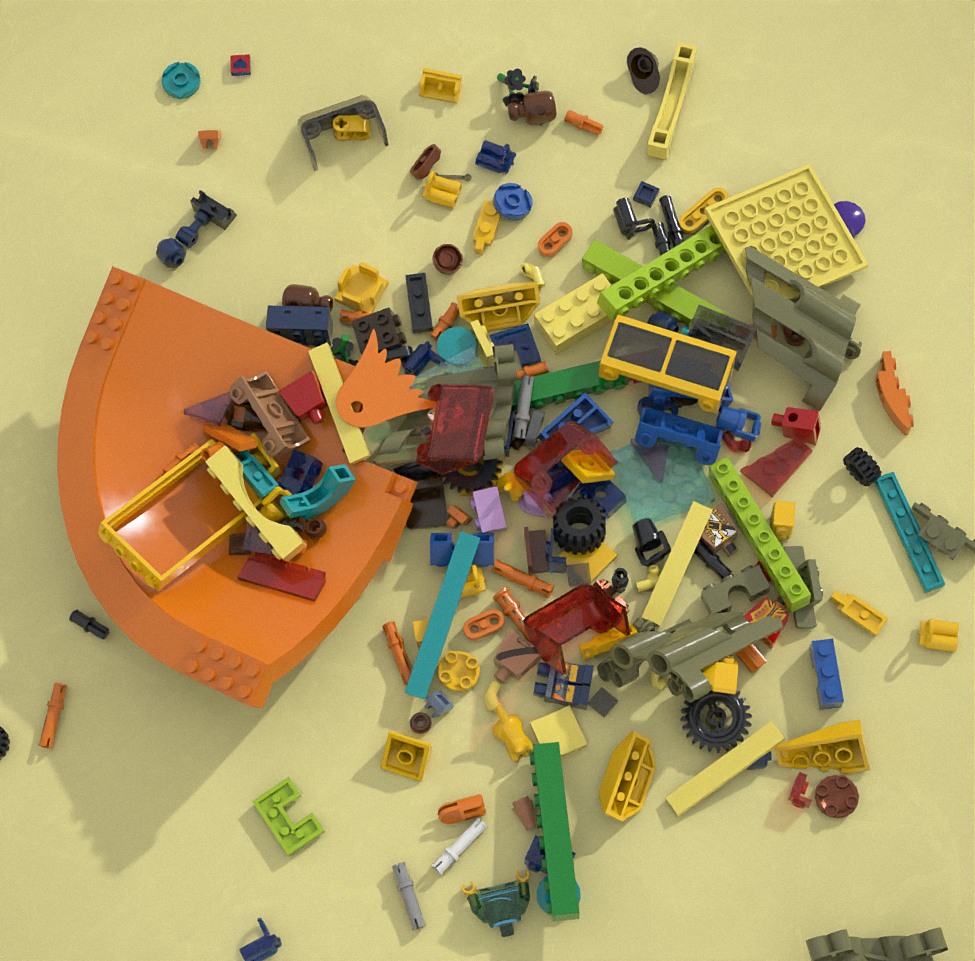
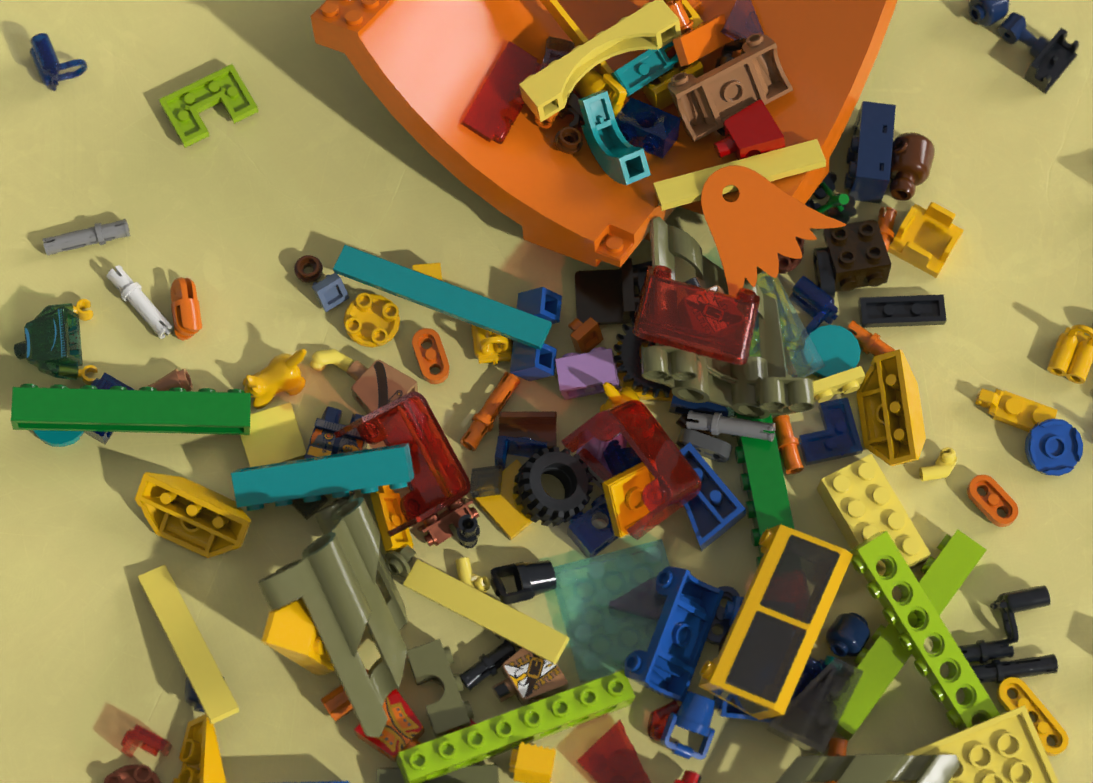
camera: 85 degrees right, 0 degrees up
yellow slope [381,731,432,781] -> none
orange pin [382,621,412,685] -> none
copper hair [432,244,463,274] -> none
orange pin [493,587,543,646] -> none
dark blue tile [633,181,660,208] -> none
black gear [680,690,752,753] -> none
none -> teal brick [231,443,414,511]

